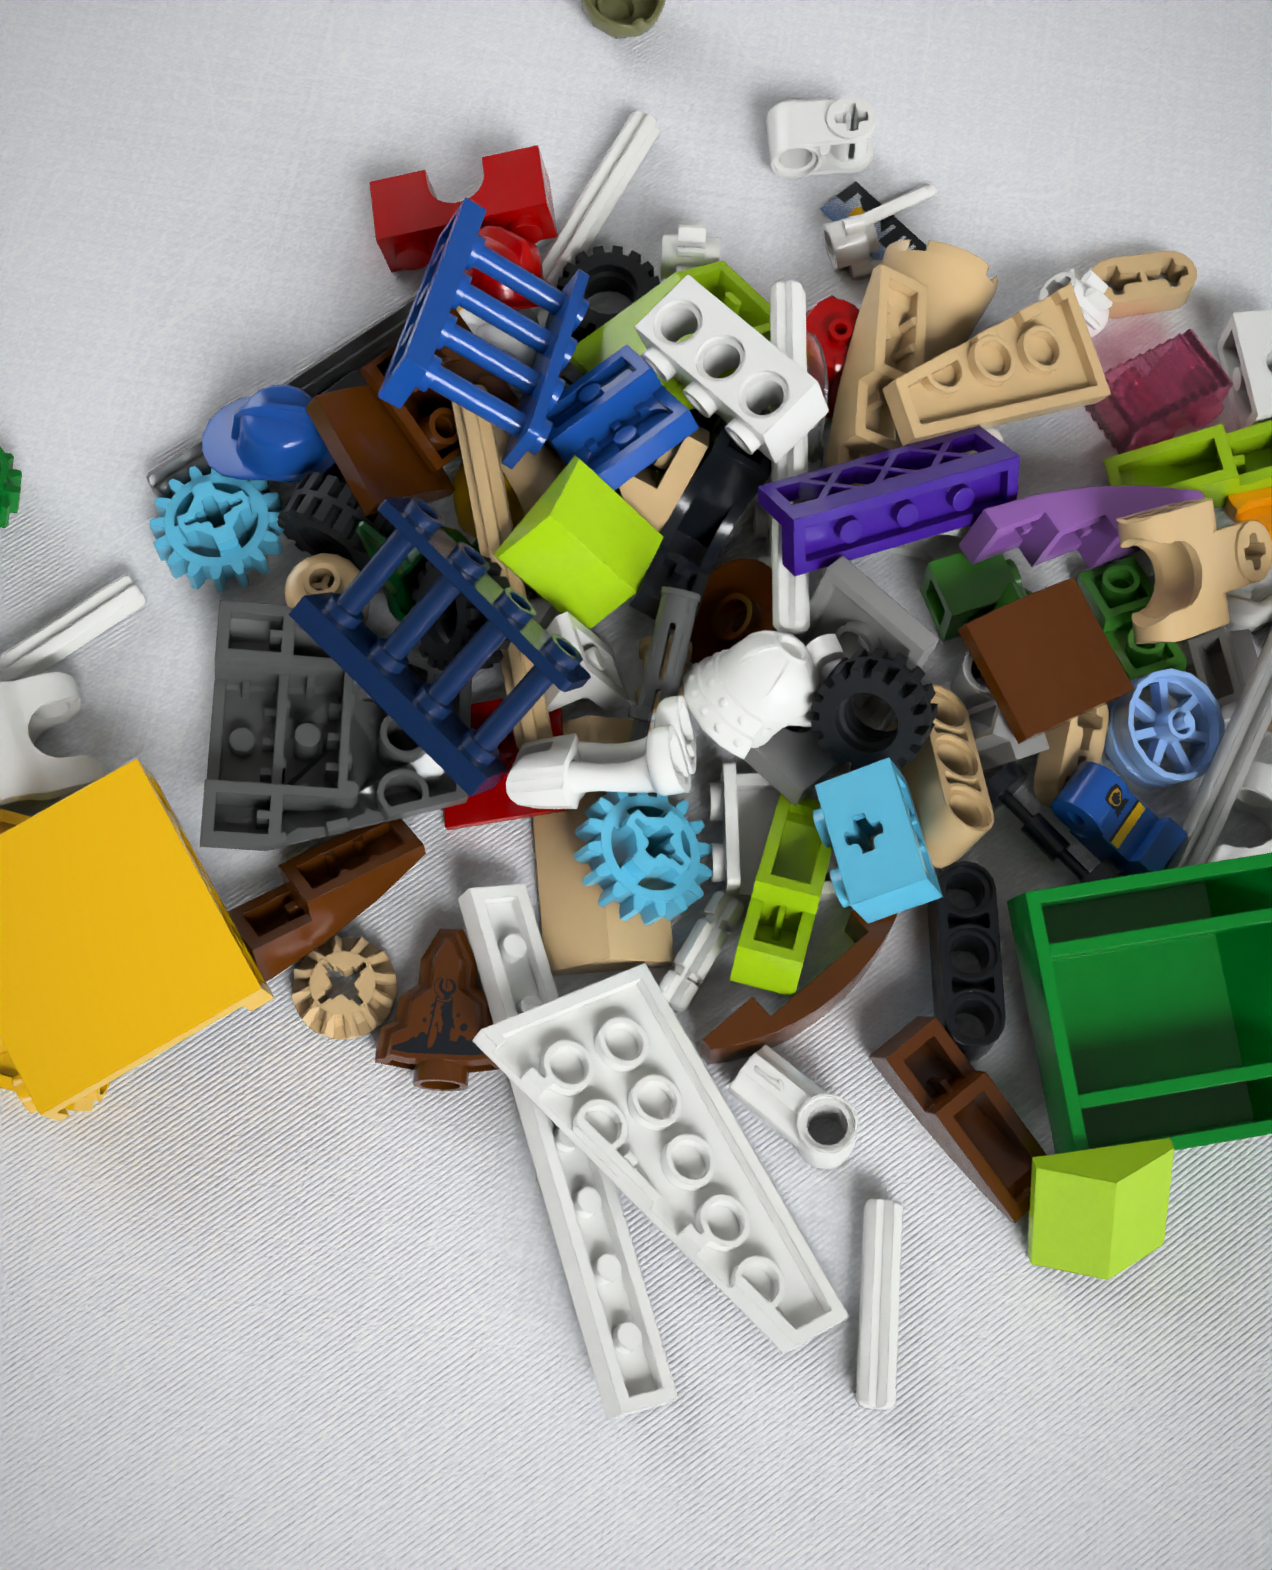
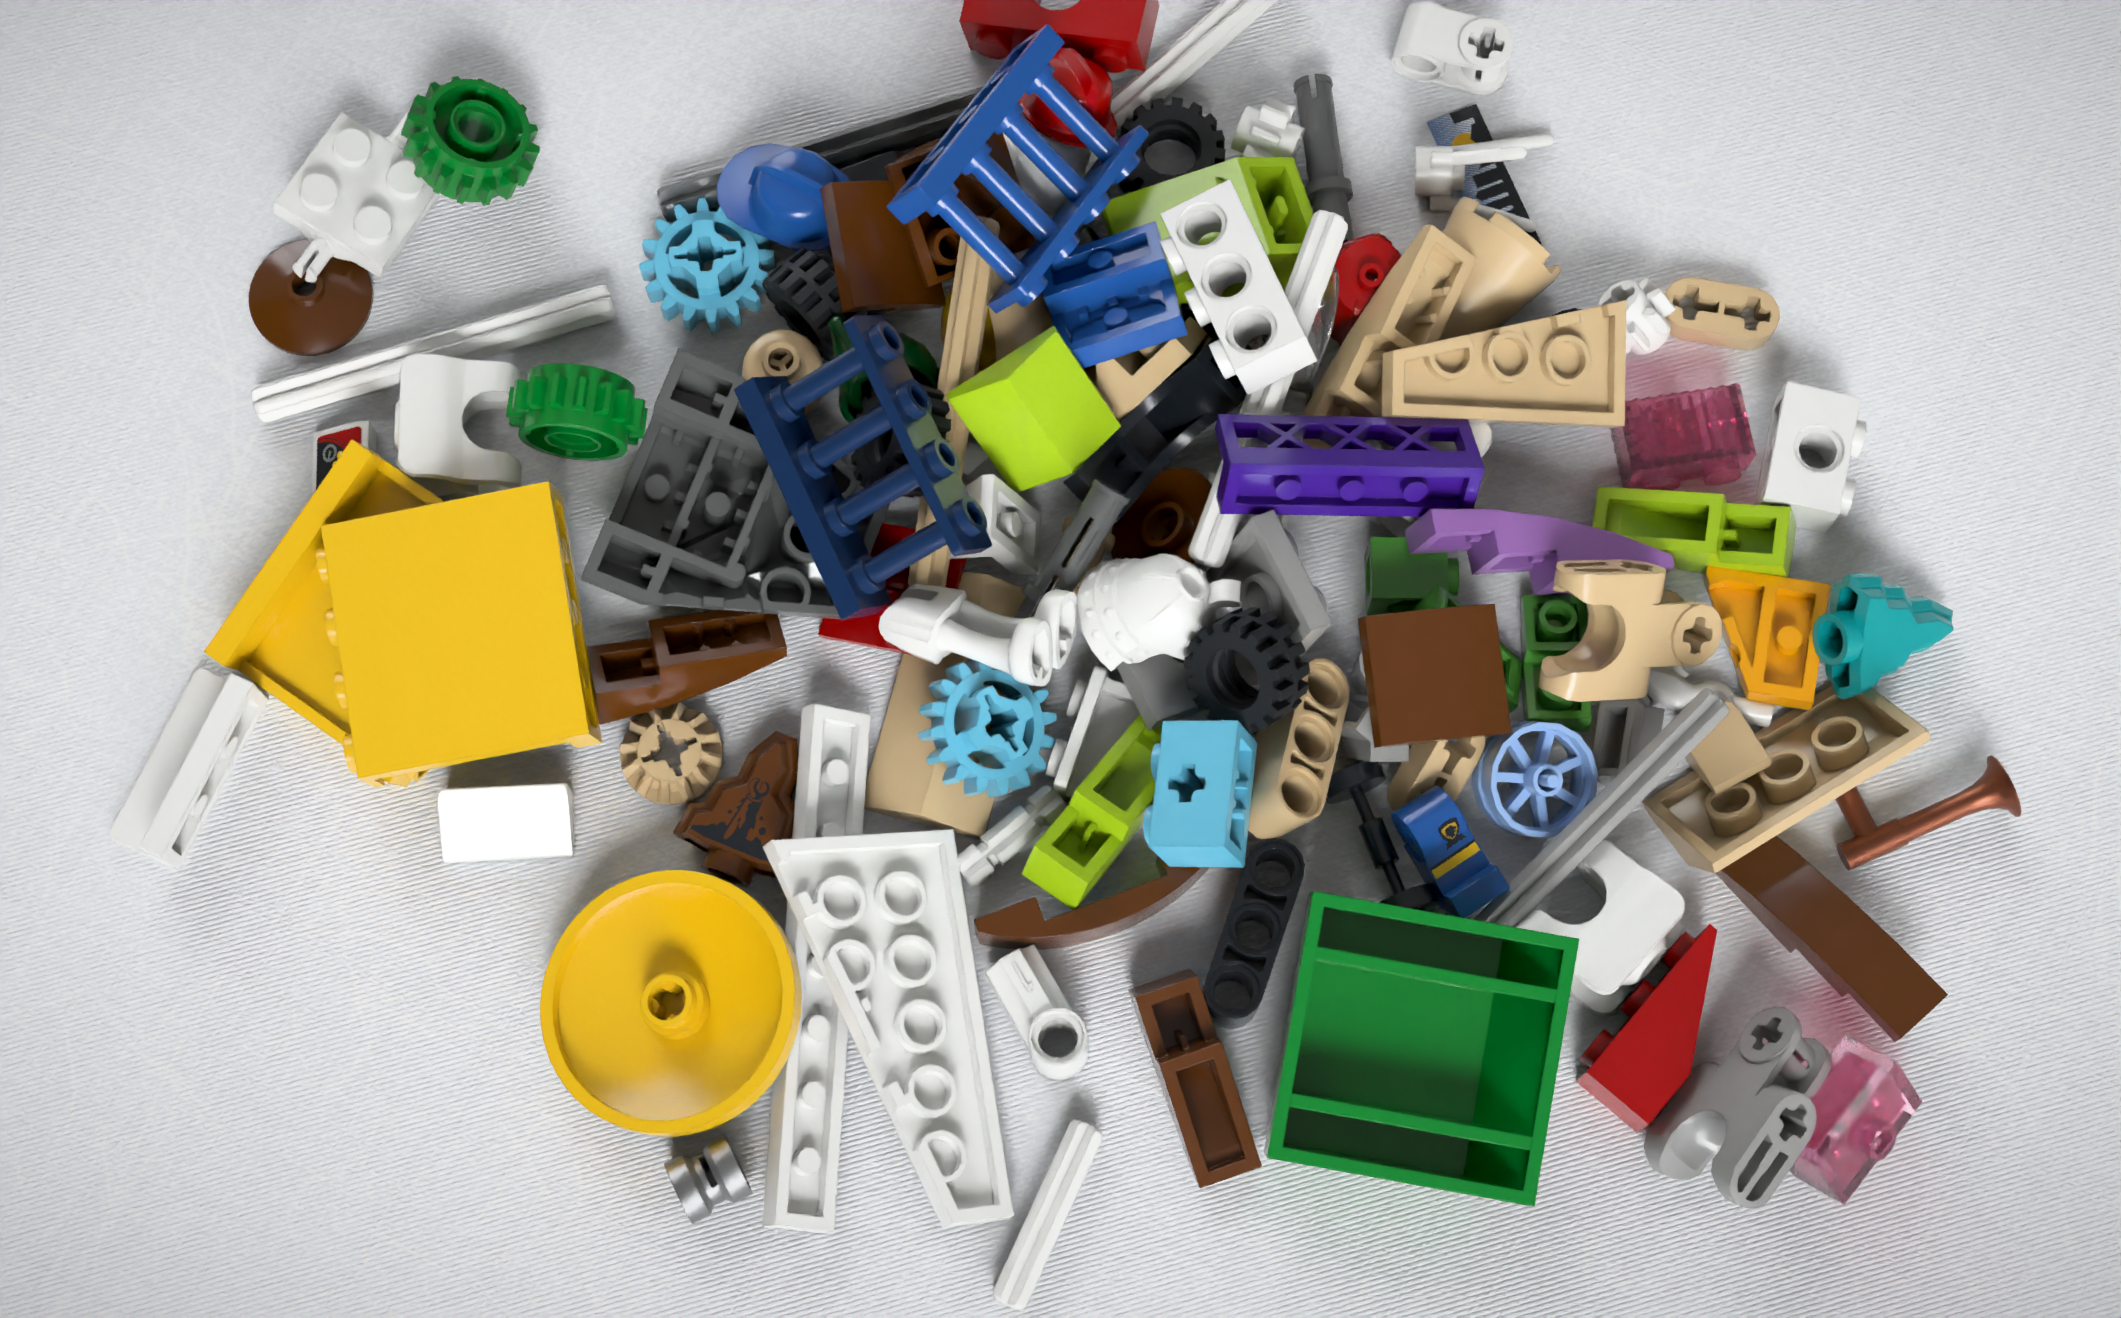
camera: 20 degrees right, 5 degrees up
lime slope [1027,1138,1174,1280] -> none
none -> white slope [438,783,574,863]
none -> green gear [506,363,648,461]
none -> yellow dish [540,870,802,1137]
none -> flat silver wheel [664,1134,753,1224]
none -> dark grey pin [1293,74,1354,243]

